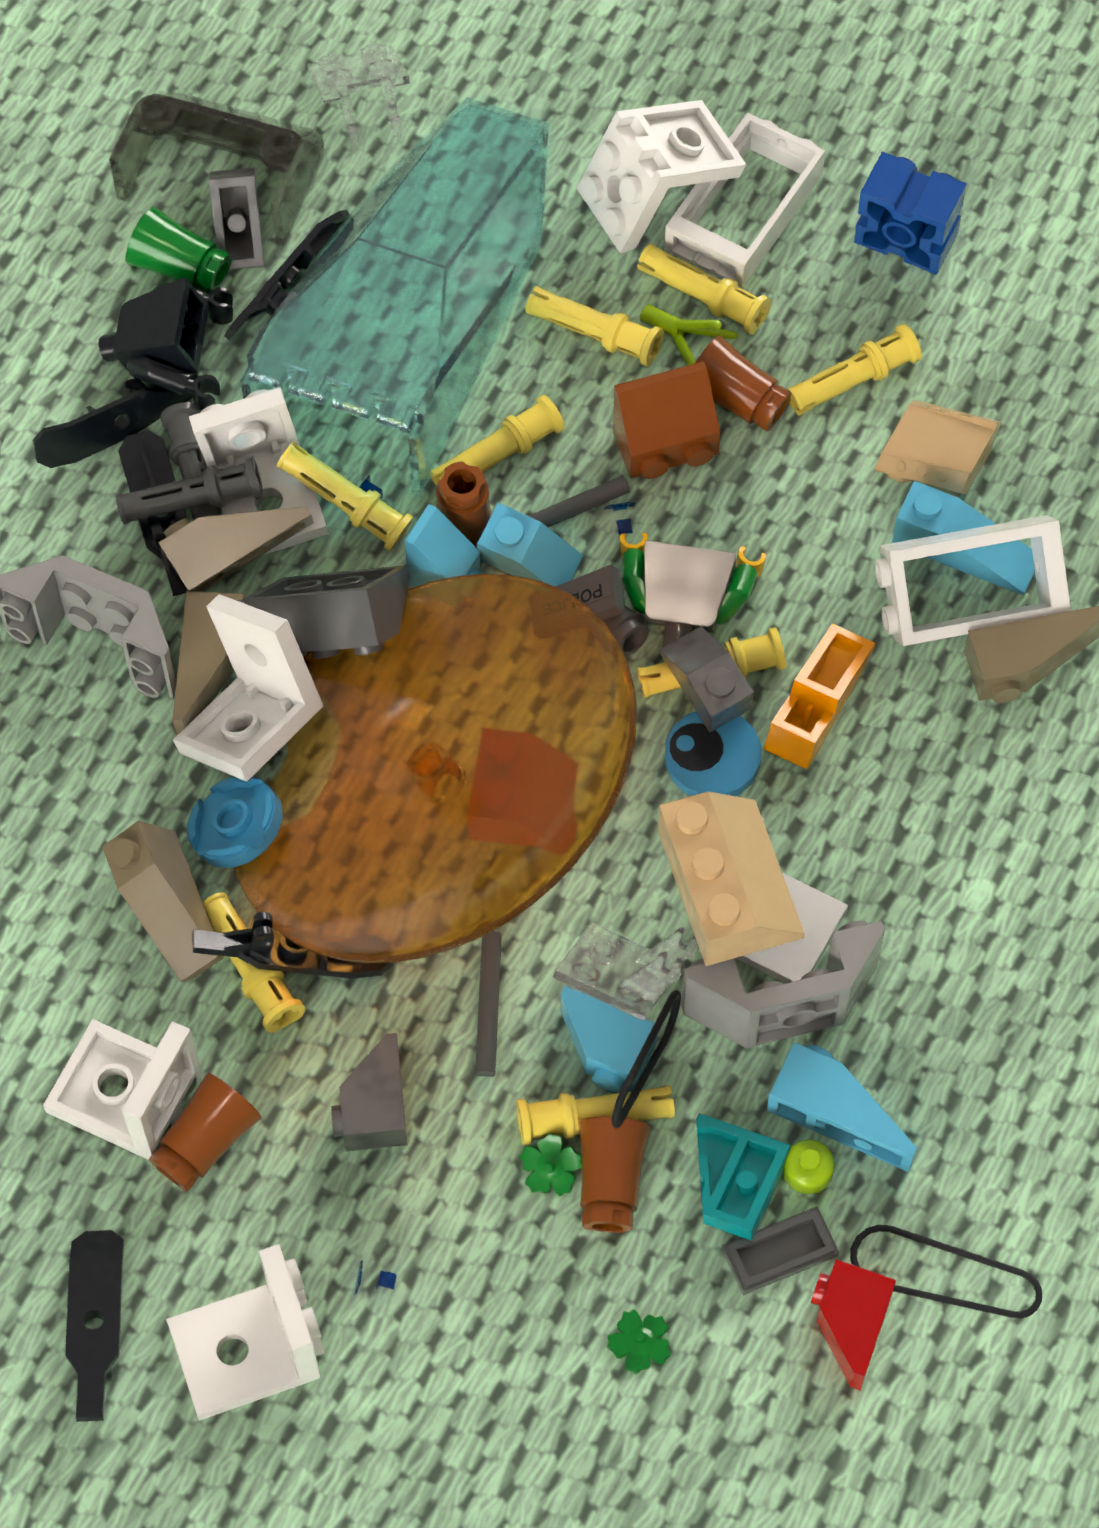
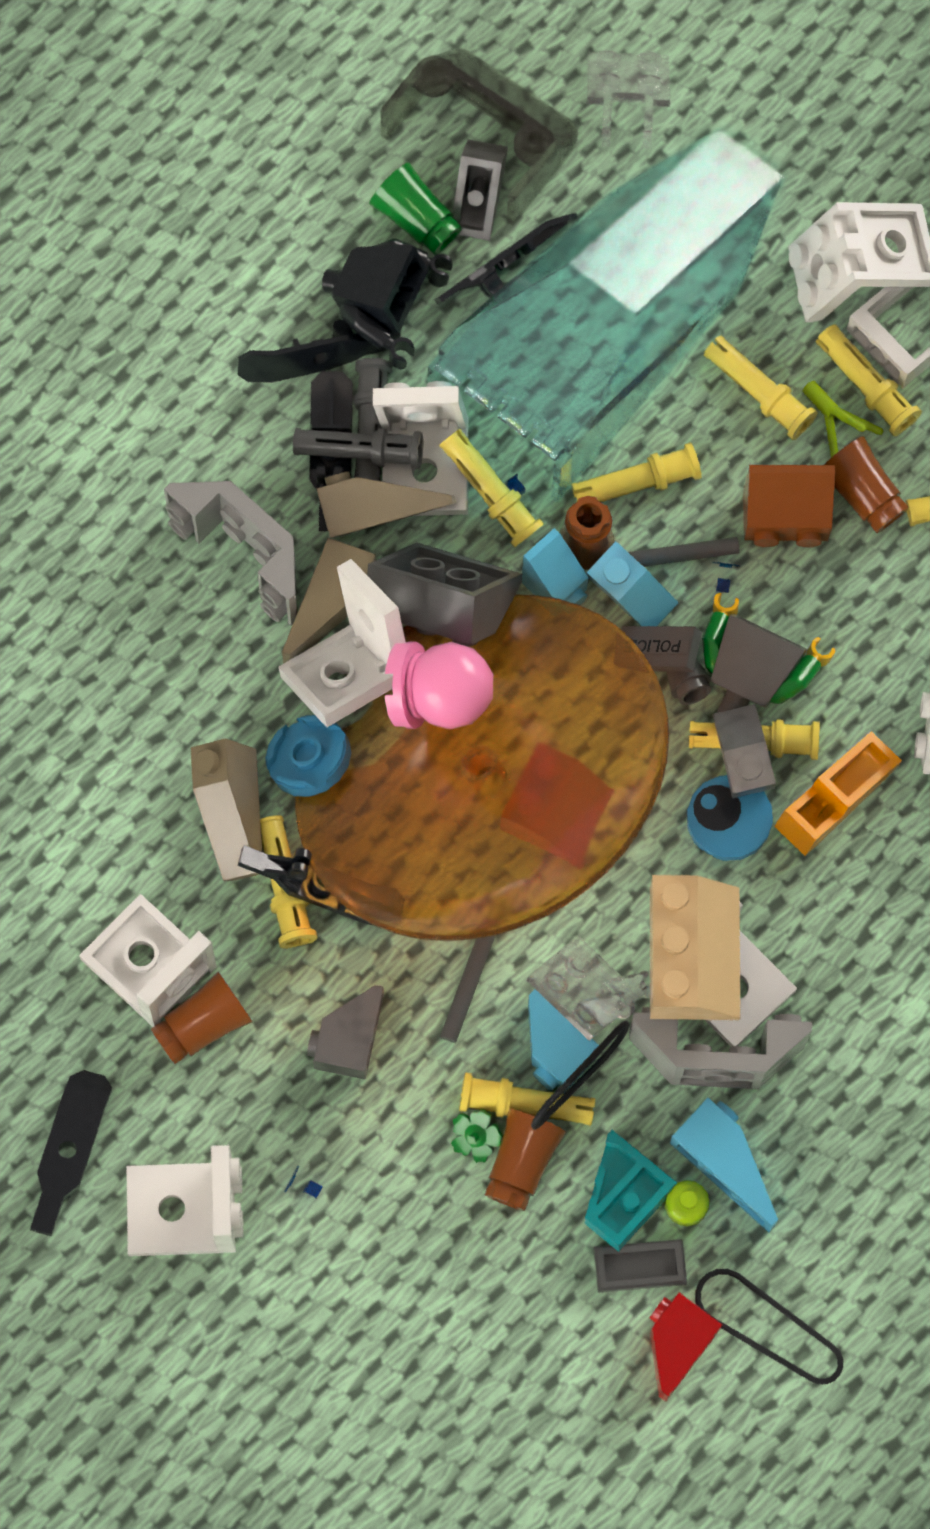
camera: 15 degrees right, 10 degrees up
green plant [607,1309,671,1374] -> none
none -> bright pink tile [385,642,493,729]

